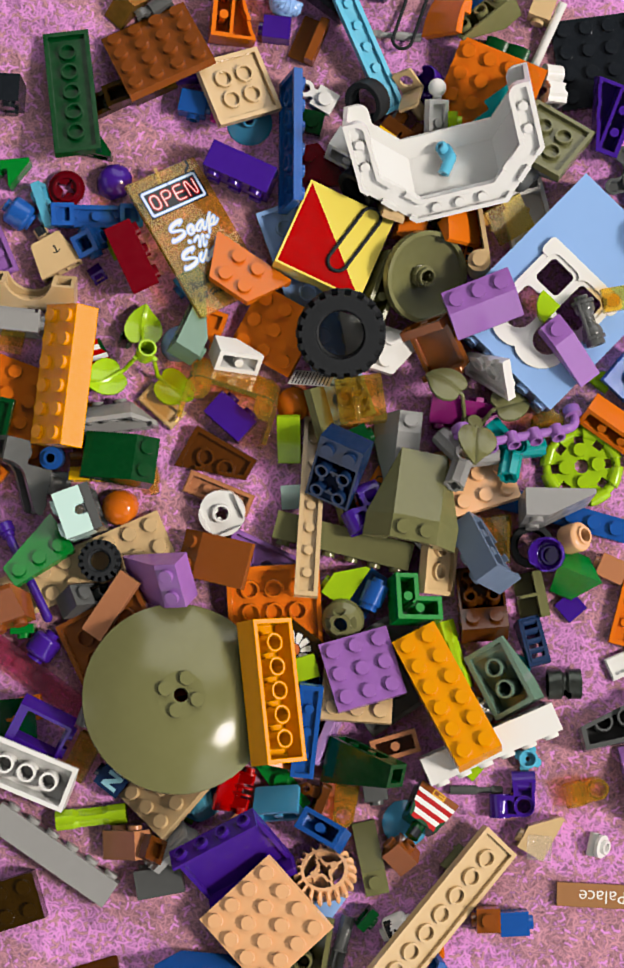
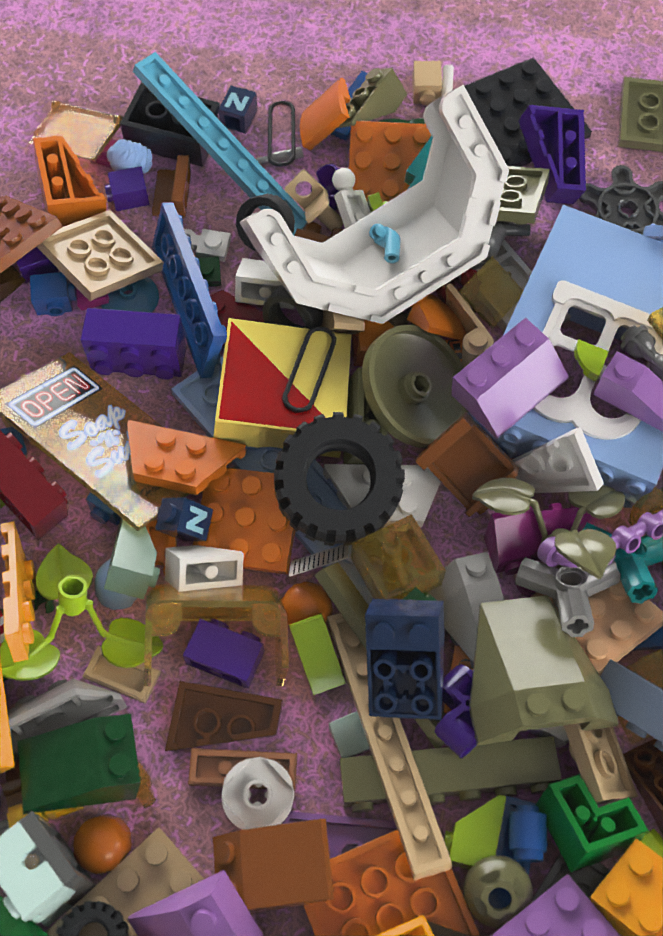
camera: 20 degrees left, 20 degrees down
none -> light orange wing [1,521,36,663]
none -> dark blue brick [155,497,213,541]

